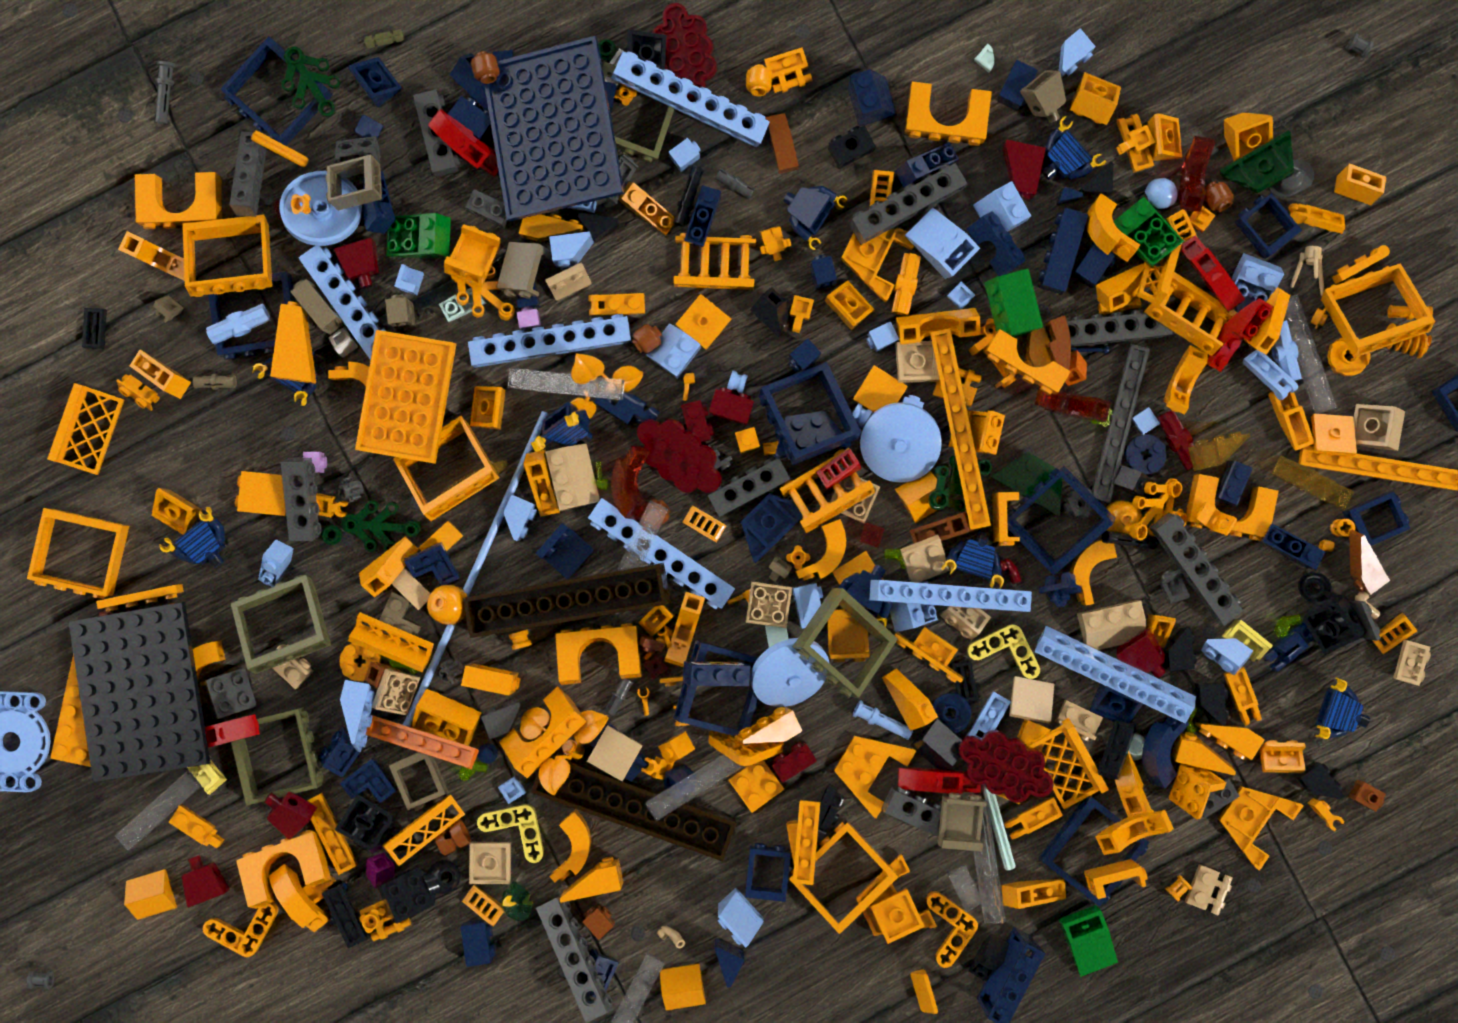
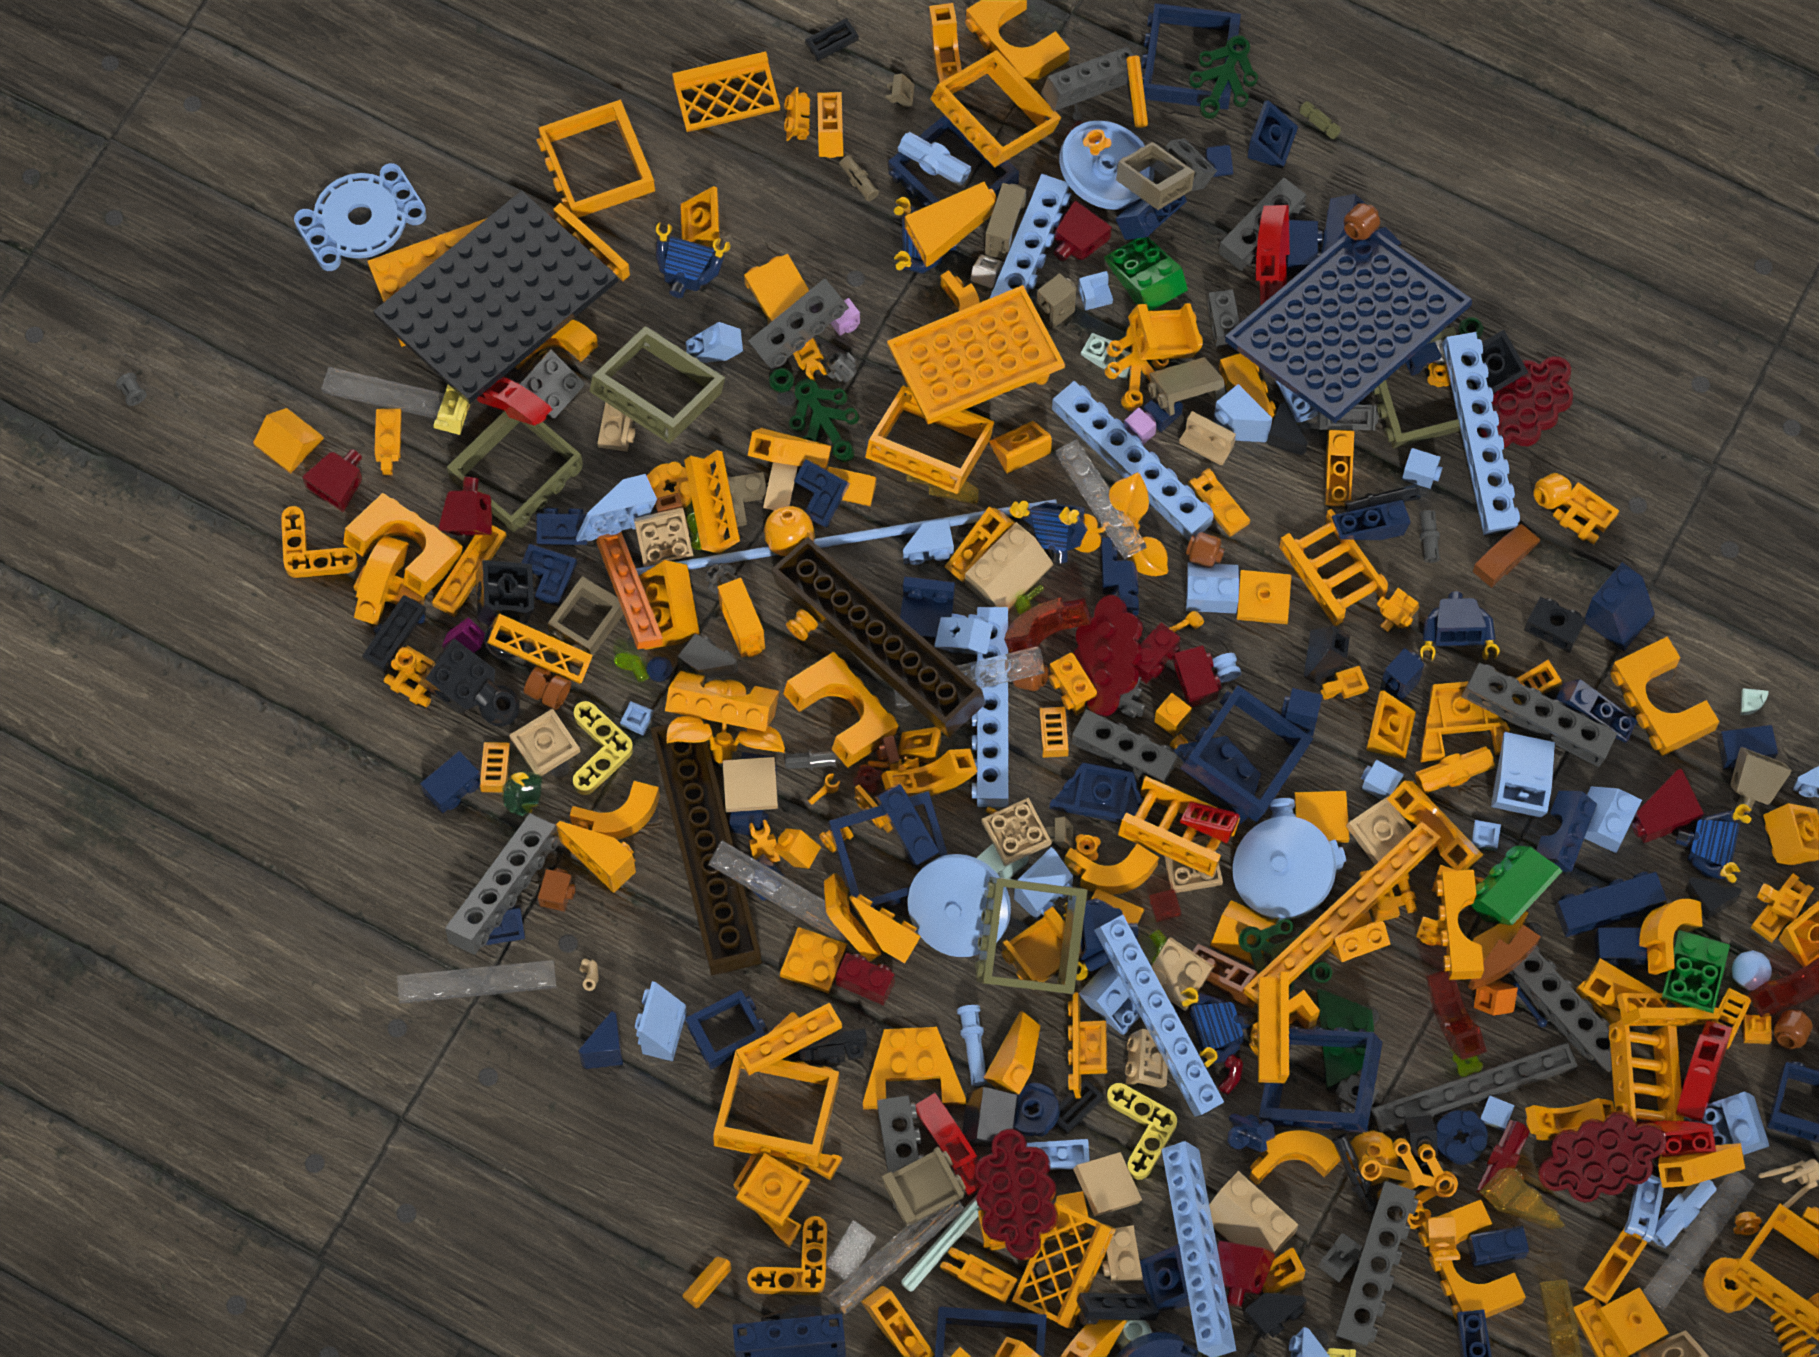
camera: 55 degrees right, 20 degrees down
light orange slope [660,963,706,1011] -> none
dark blue slope [1056,187,1083,205] -> none
none -> light blue brick [934,614,993,654]
none -> light orange bracket [1048,653,1097,715]
none -> light orange fence [1258,971,1289,1083]
none -> dark red plate [1538,1111,1667,1203]

